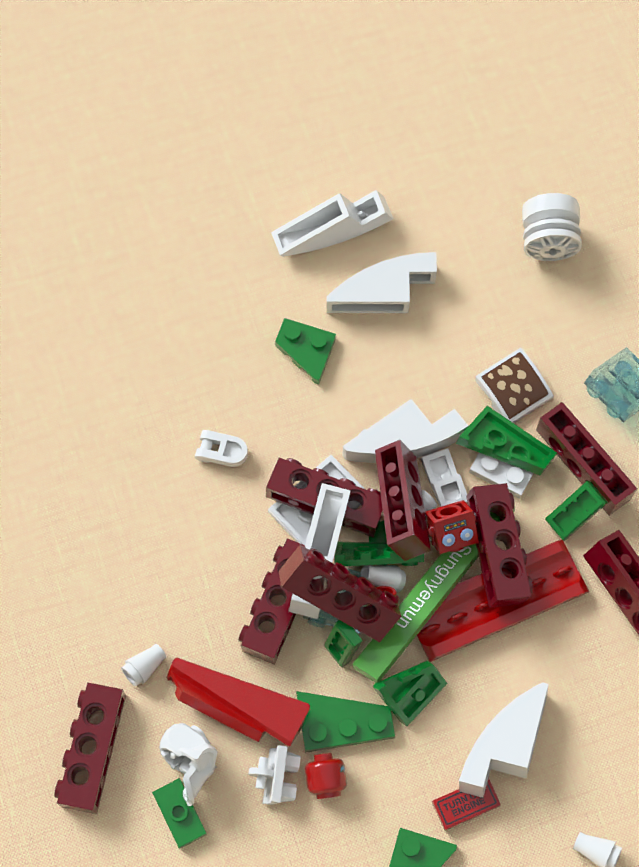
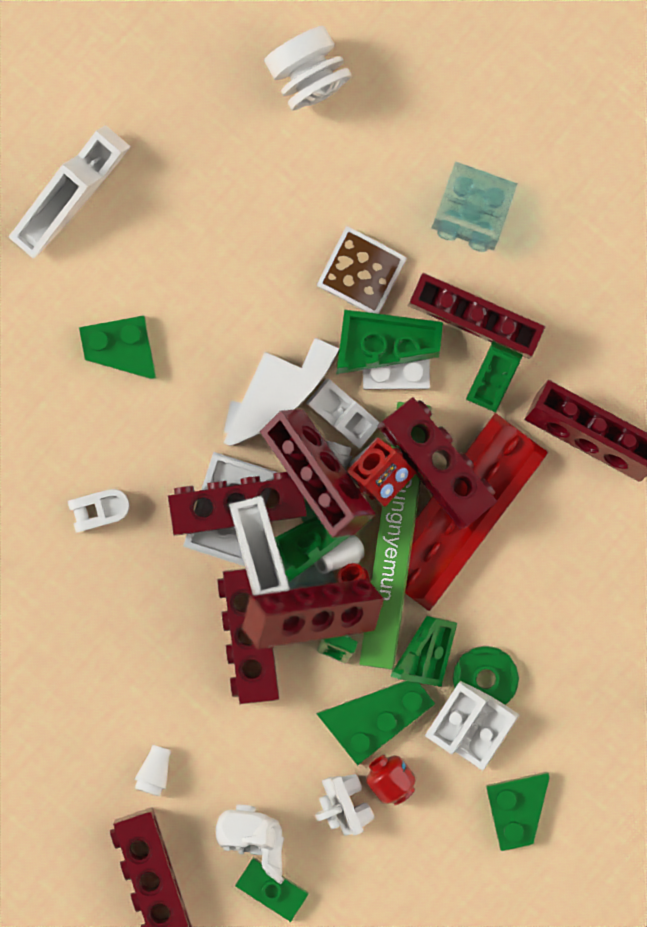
camera: 30 degrees left, 20 degrees up
red wedge [166,657,310,747] -> none
white slope [326,252,437,313] -> none
red tile [432,777,501,831] -> none
white slope [459,682,548,798] -> none
none -> white slope [425,681,520,771]
none -> green tile [452,645,519,705]

